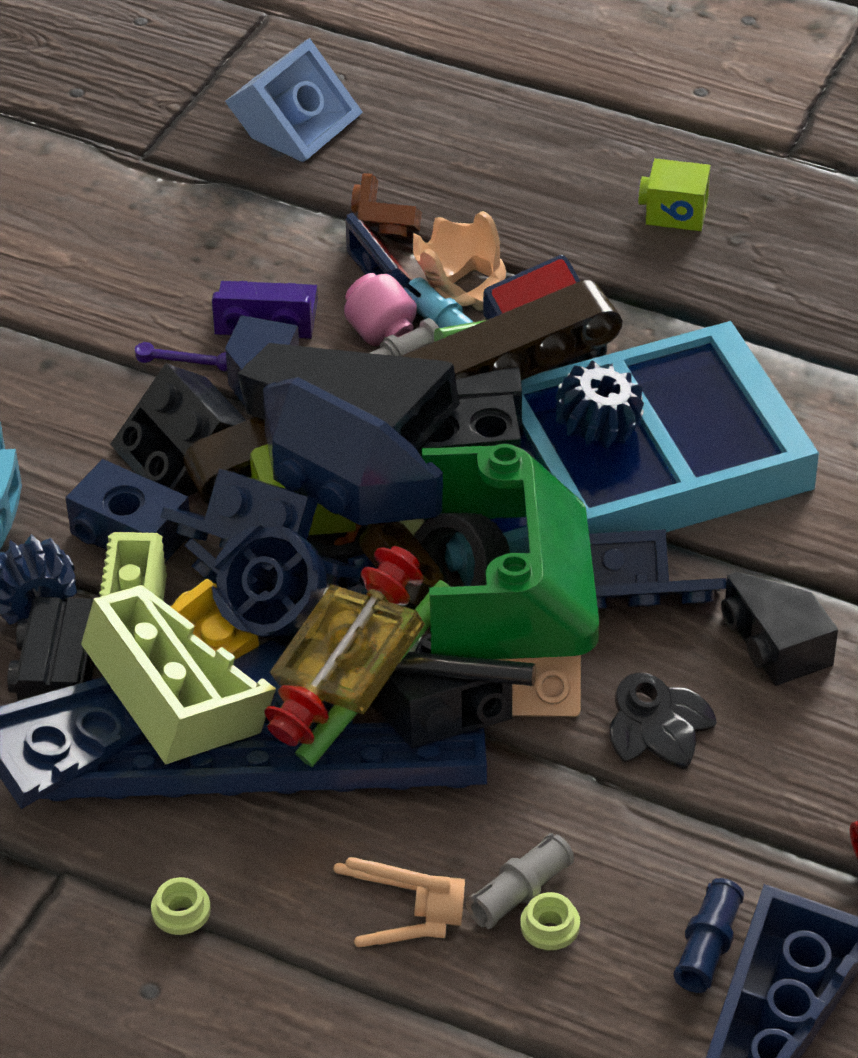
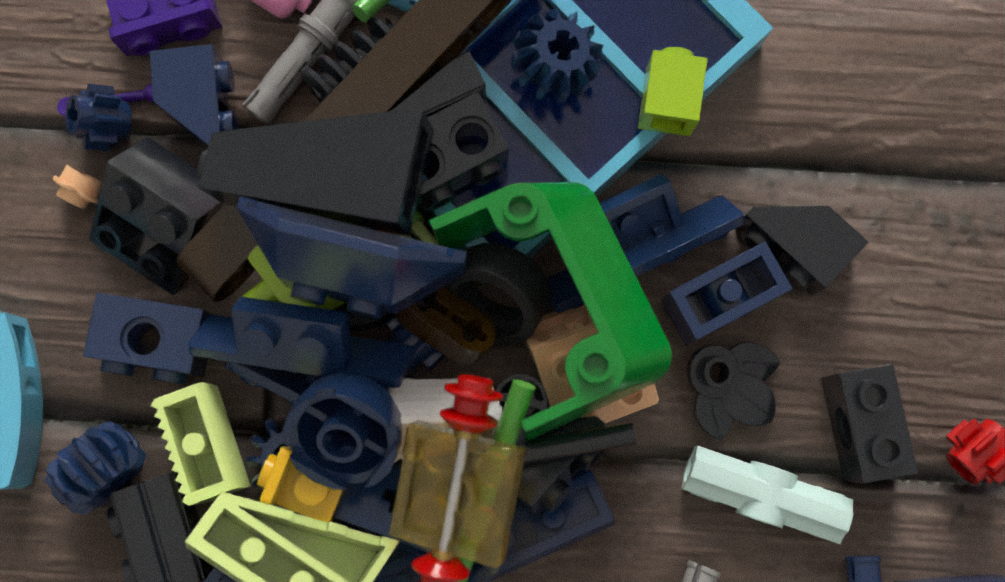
camera: 25 degrees left, 35 degrees up
none -> light nougat plate [53,164,102,210]
none -> dark blue gear [65,83,131,151]
none -> lime brick [638,47,708,136]
none -> dark blue brick [661,241,792,346]
none -> light aqua piece [681,445,854,544]
none -> black brick [821,364,918,483]

